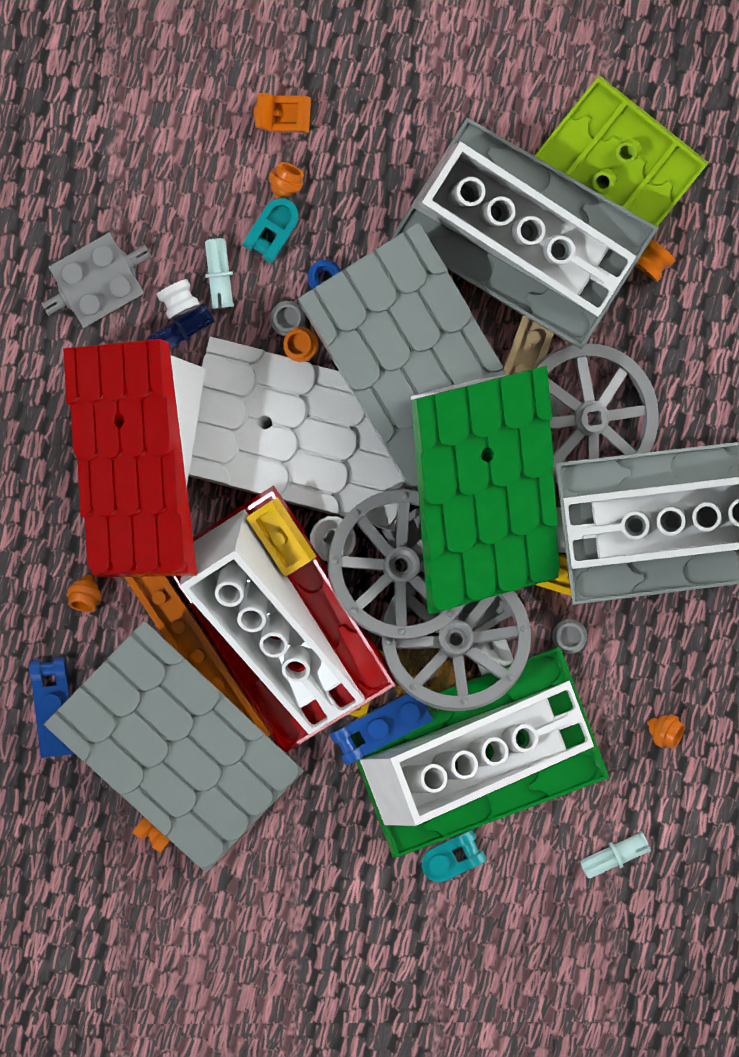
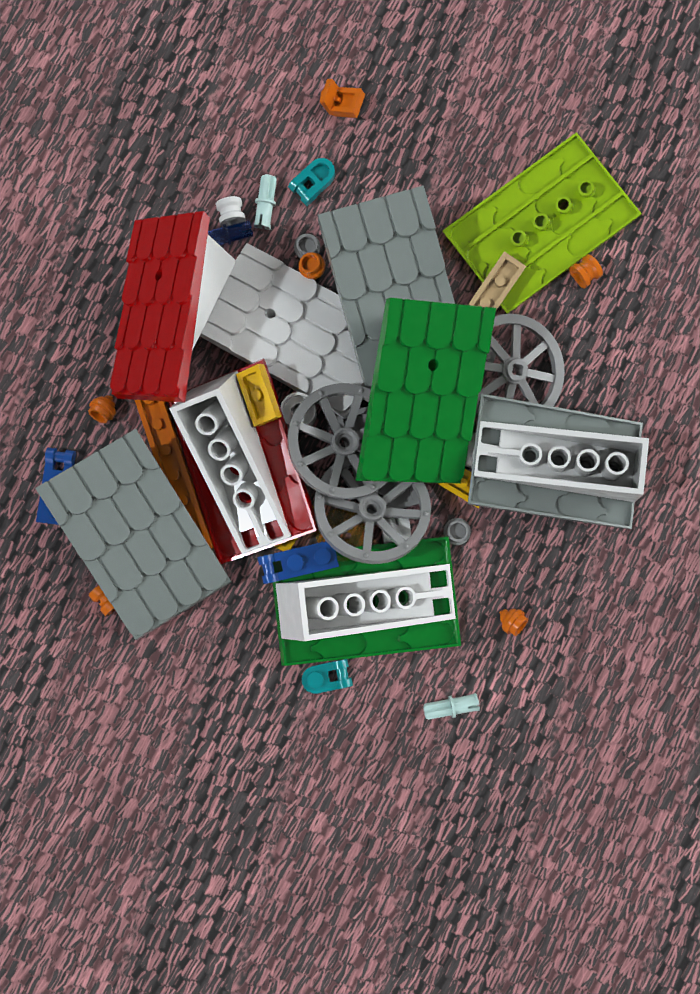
camera: 10 degrees right, 5 degrees down
light grey plate [41,232,152,328] -> none
orange plate [269,162,304,199] -> none
piece [392,118,658,349] -> none

